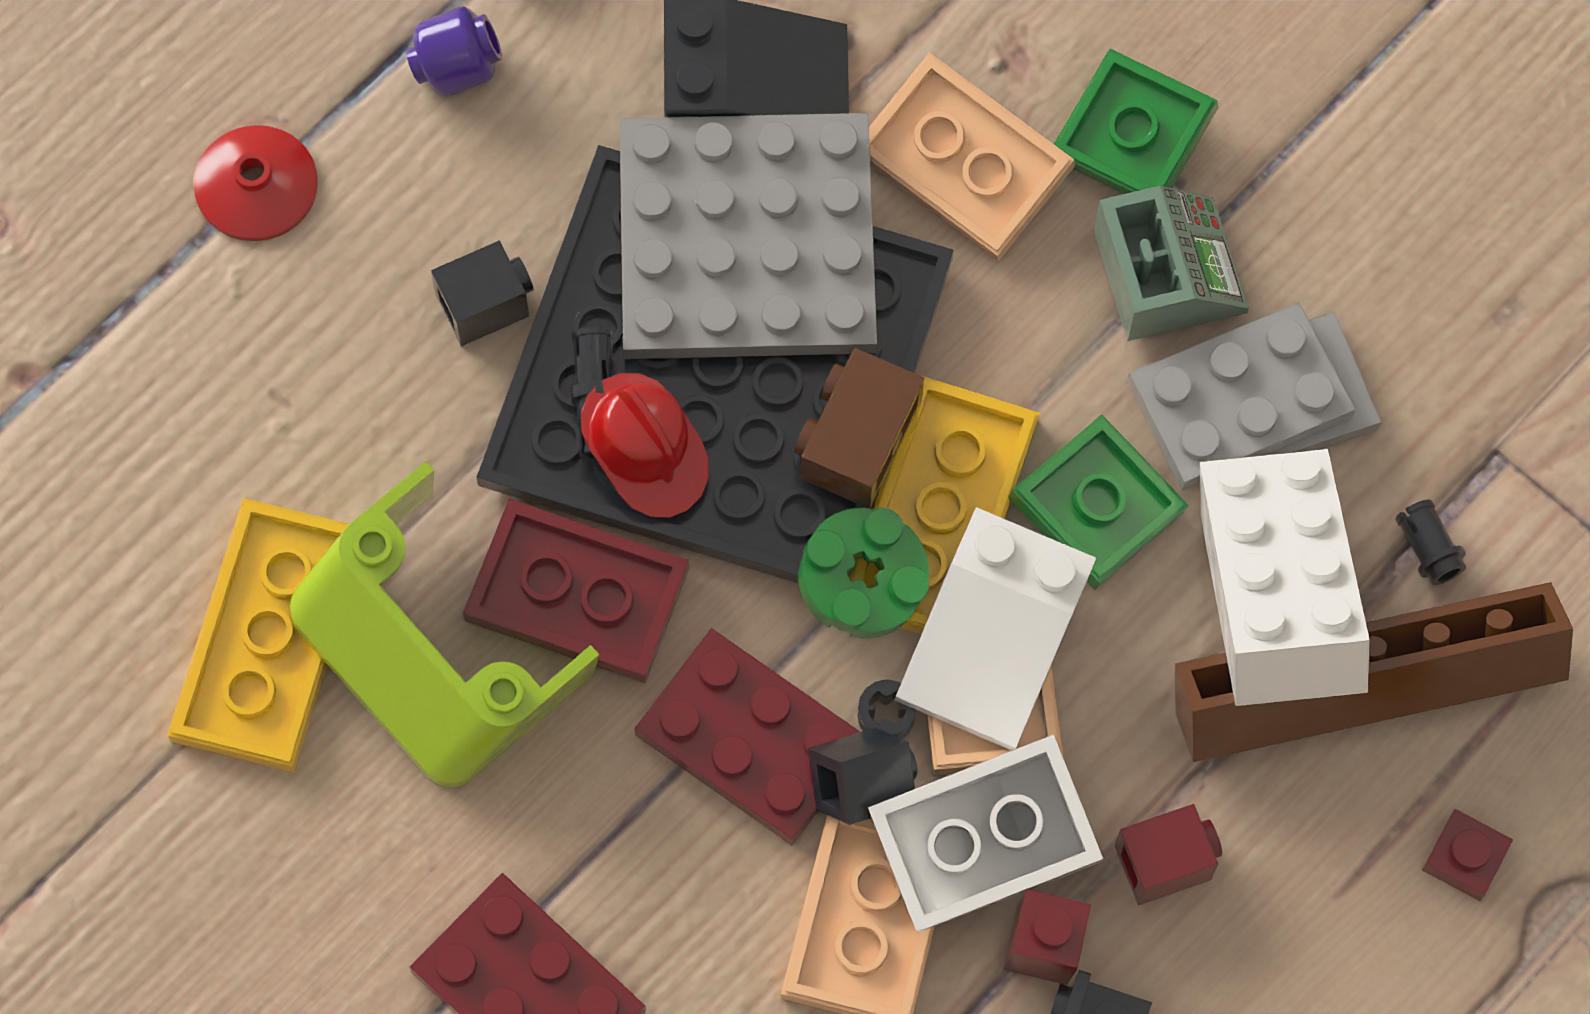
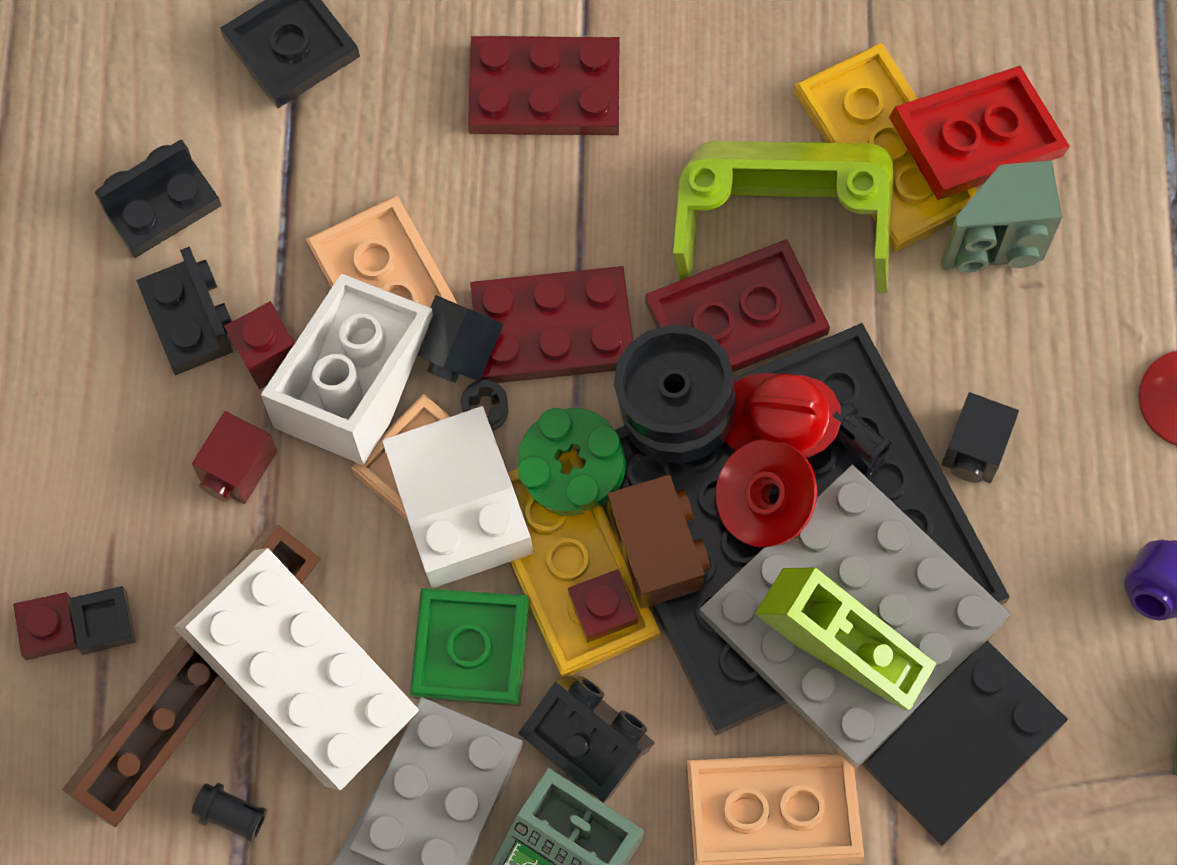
camera: 140 degrees right, 0 degrees up
none -> black plate [69,586,136,655]
none -> black bracket [518,675,655,803]
none -> dark red plate [567,569,638,643]
none -> black wheel [614,325,737,463]
none -> red dish [716,439,817,548]
none -> lime slope [755,567,936,711]
none -> red plate [889,66,1070,200]
none -> sand green slope [941,160,1062,273]

